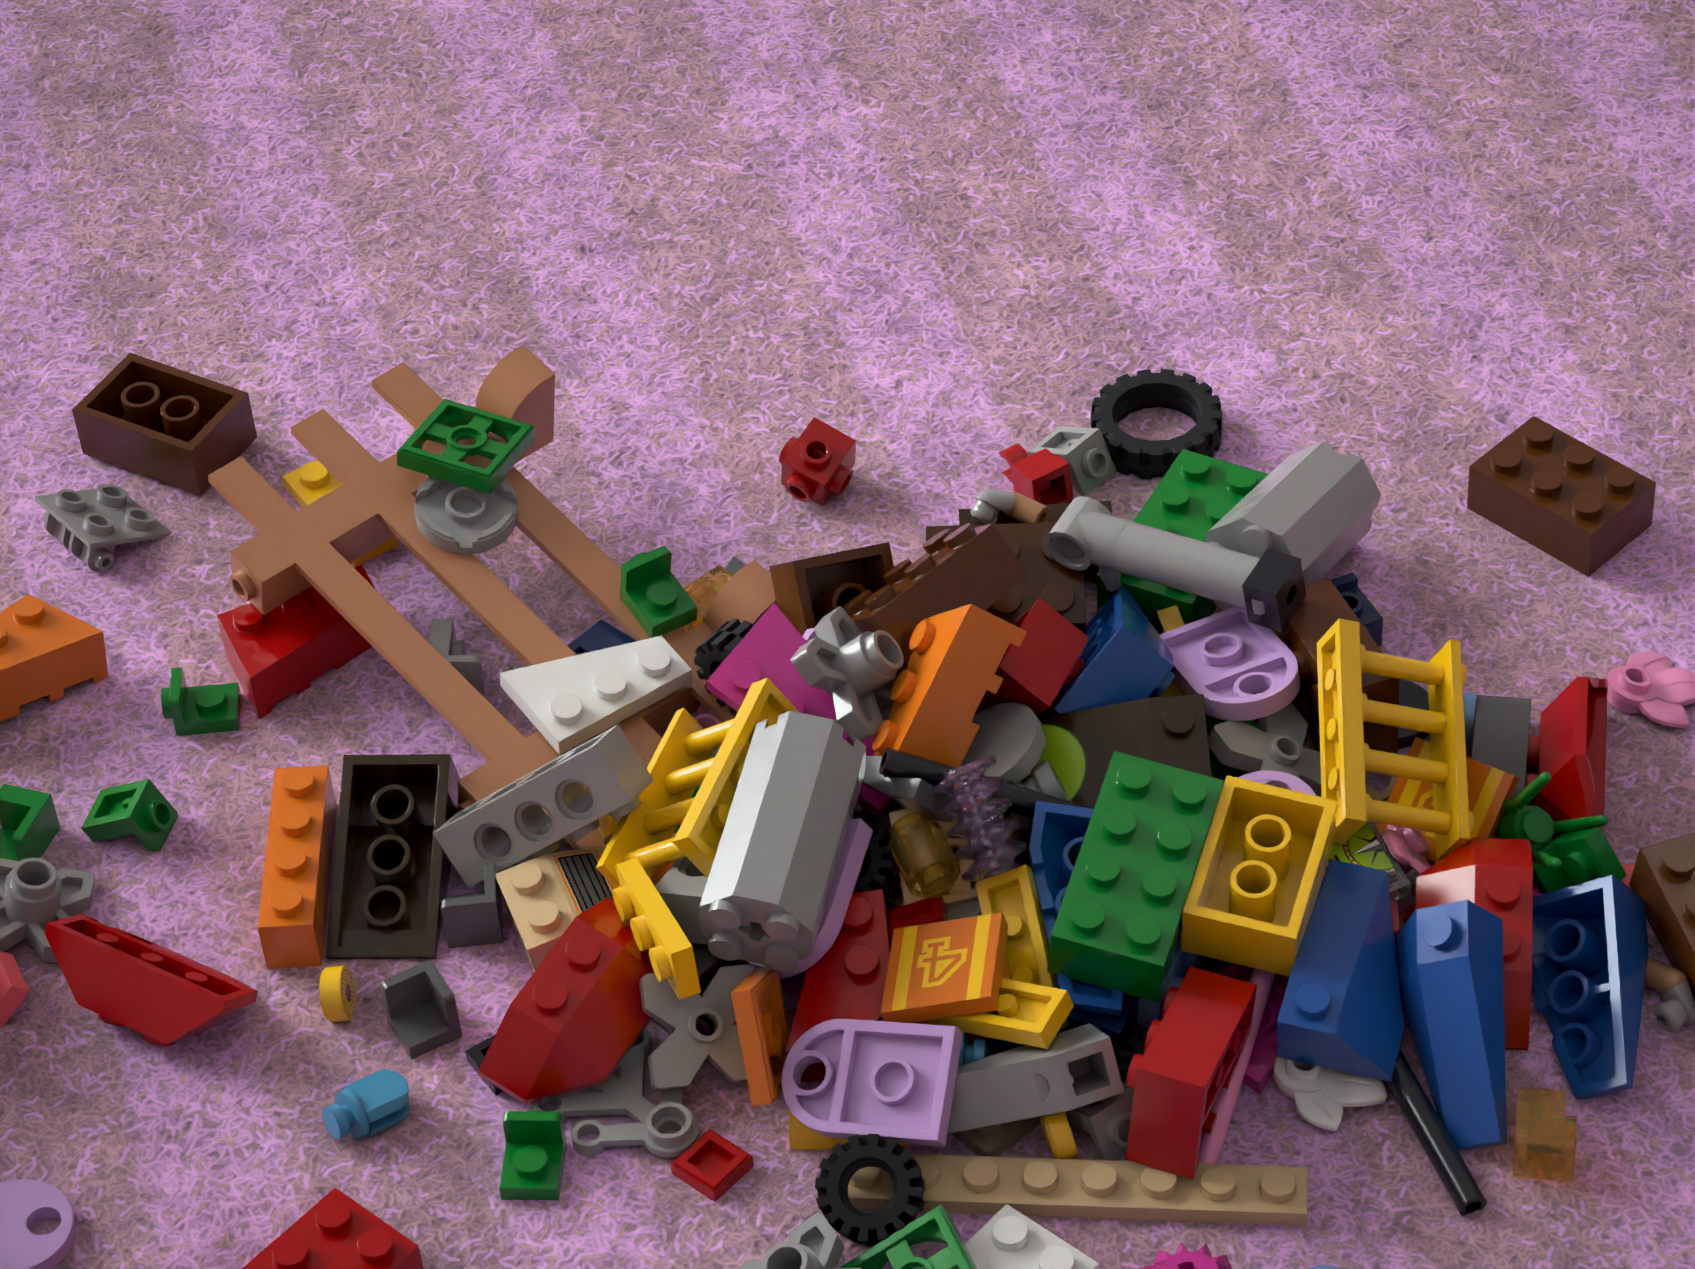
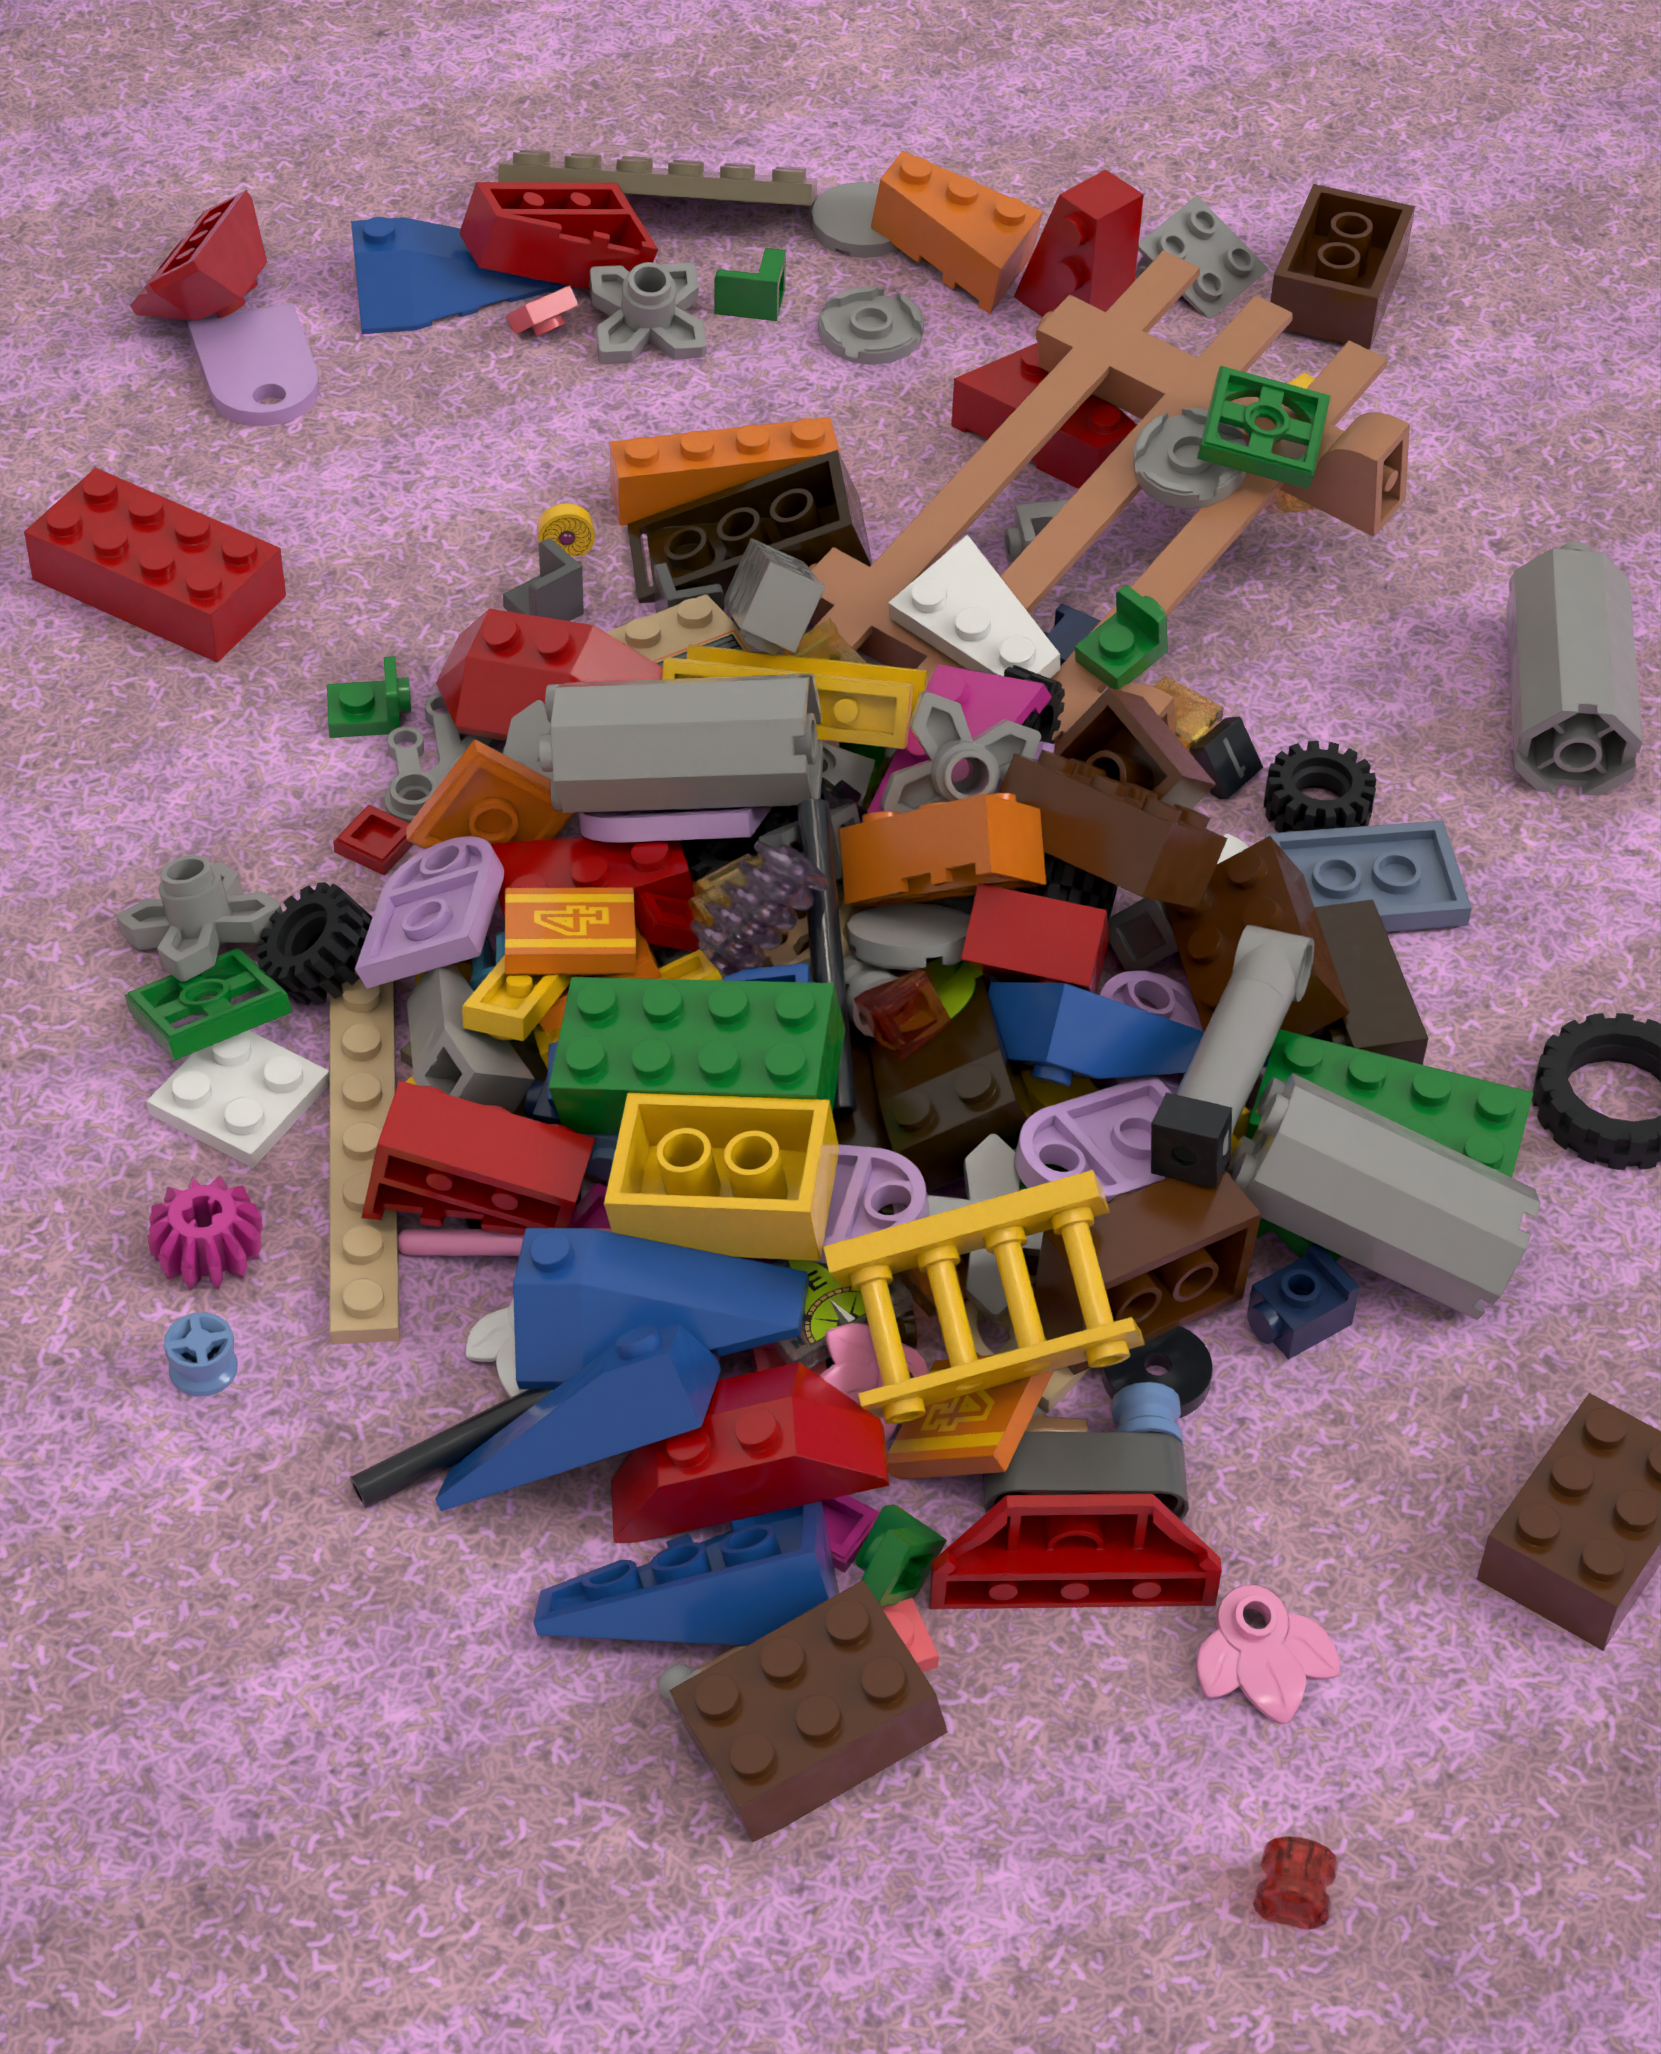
camera: 75 degrees right, 5 degrees up
red wedge [45,913,258,1046] -> none
green bracket [81,779,178,852] -> none
green bracket [161,667,241,736] -> none
dark azure arm [322,1069,409,1140] -> none
yellow plate [612,858,701,1000] -> none
red brick [778,417,856,506] -> none
arm [970,489,1050,524] -> none
red piece [999,444,1074,505] -> none
light grey bracket [1028,426,1116,495] -> none
green plant [1498,772,1609,869] -> none
clear yellow brick [1513,1088,1577,1182] -> none
none -> light grey tile [818,286,924,365]
none -> clear red slope [854,970,952,1061]
none -> red wedge [1013,169,1144,317]
none -> black tyre [1264,741,1377,833]
none -> sand blue plate [1264,820,1472,932]
none -> light grey brick [1507,542,1642,796]

